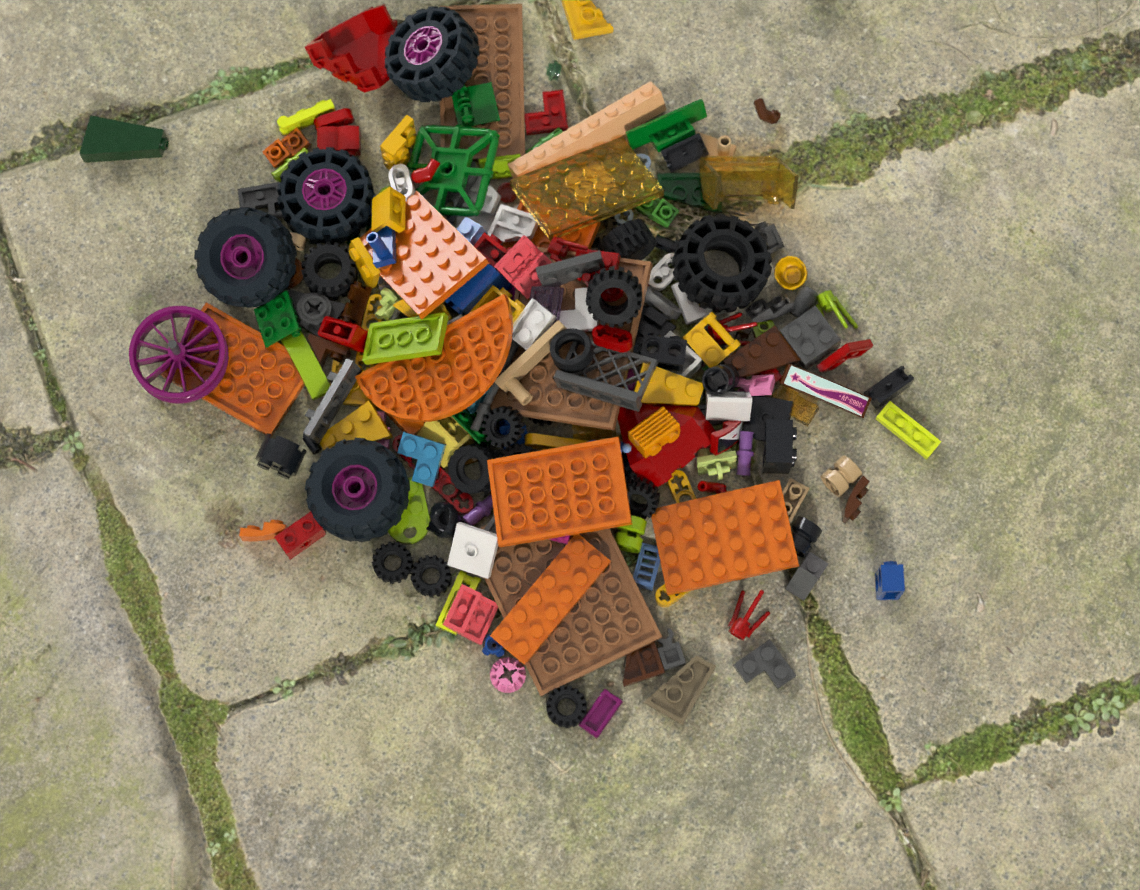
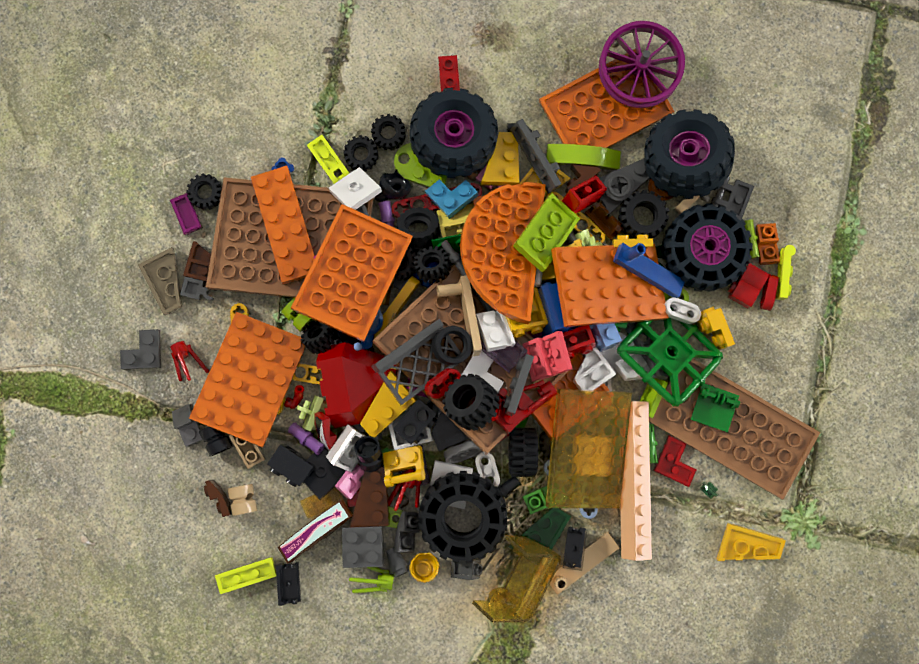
camera: 120 degrees right, 10 degrees up
dark green slope [79,115,169,163] -> none
orange slope [239,520,287,542] -> none
green hinge [254,290,302,348] -> none
black brick [255,433,307,479] -> none
red panel [305,4,398,93] -> none
yellow panel [372,187,405,233] -> none
black wheel [384,6,479,102] -> none
red arm [411,158,440,183] -> none
coral slope [443,584,498,645] -> none
bright pink gear [490,657,526,693] -> none
clear red plate [497,182,518,203] -> none
green bracket [626,99,707,153] -> none
light orange brick [628,407,680,458] -> none
medium blue slope [633,543,660,591] -> none
reddish brown arm [754,98,781,124] -> none
red tile [817,339,874,372] -> none
blue brick [875,561,905,600] -> none

